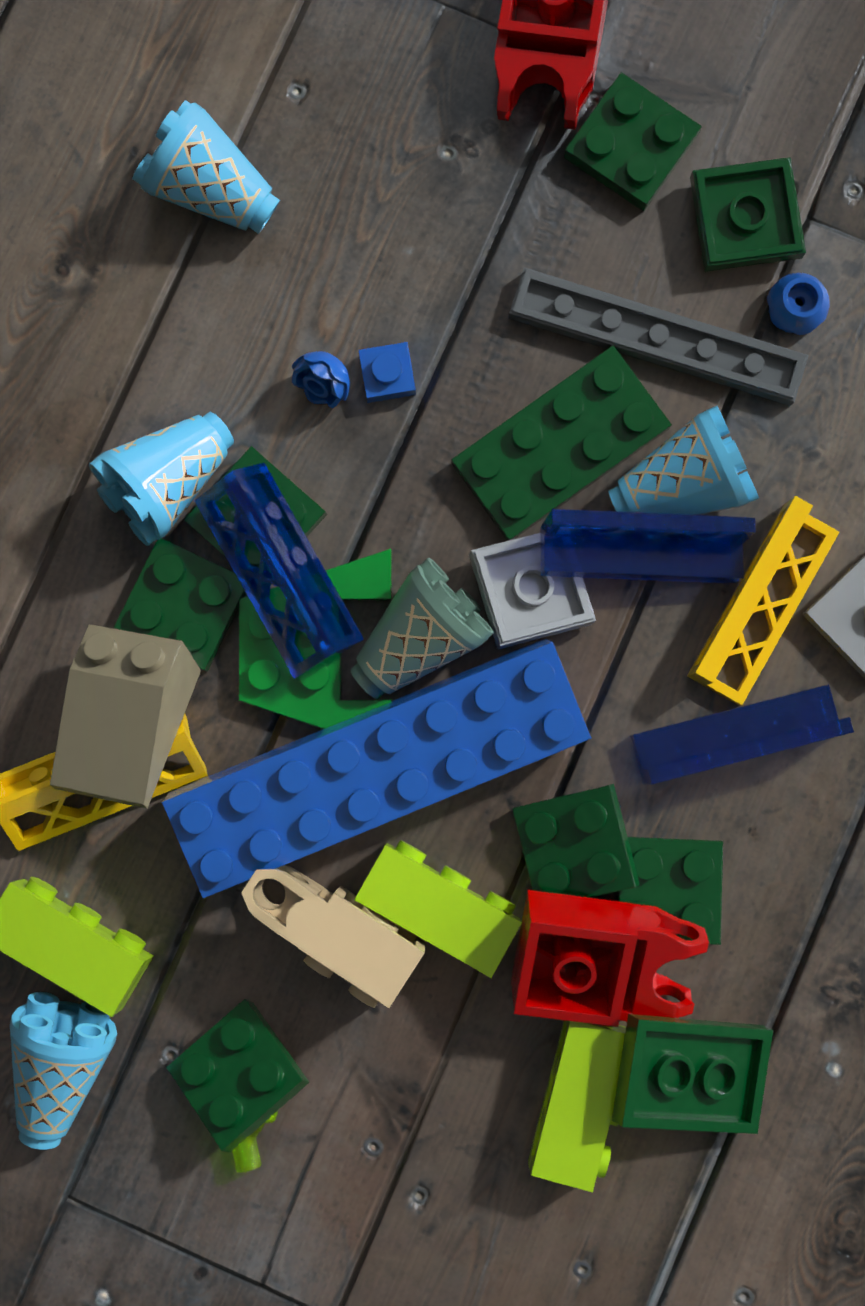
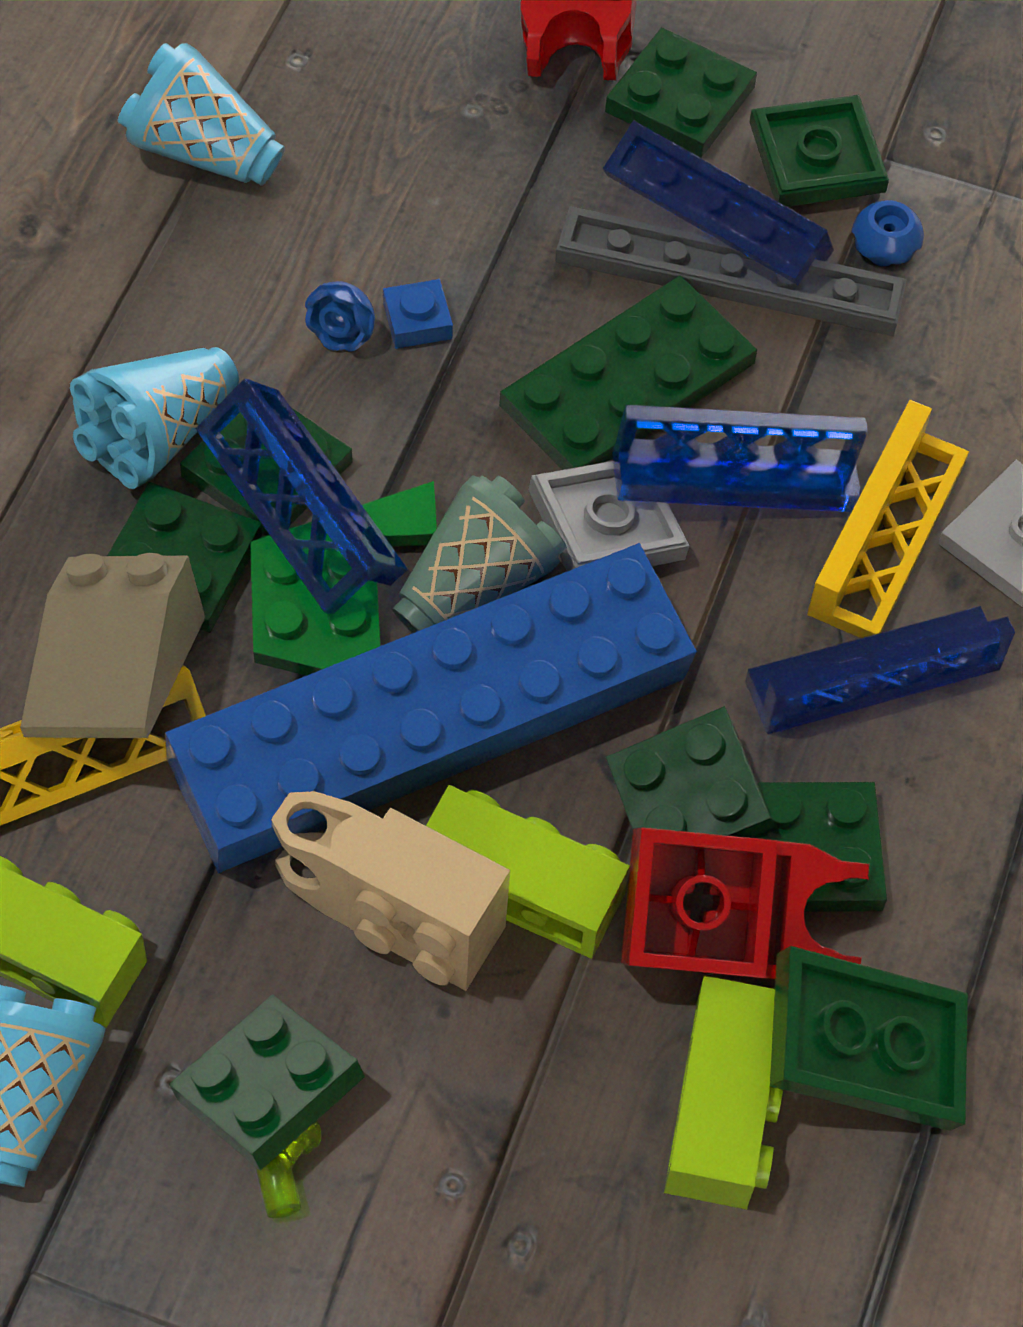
camera: 10 degrees left, 25 degrees down
medium azure cone [608,406,759,527] -> none
none -> clear blue fence [603,120,834,285]

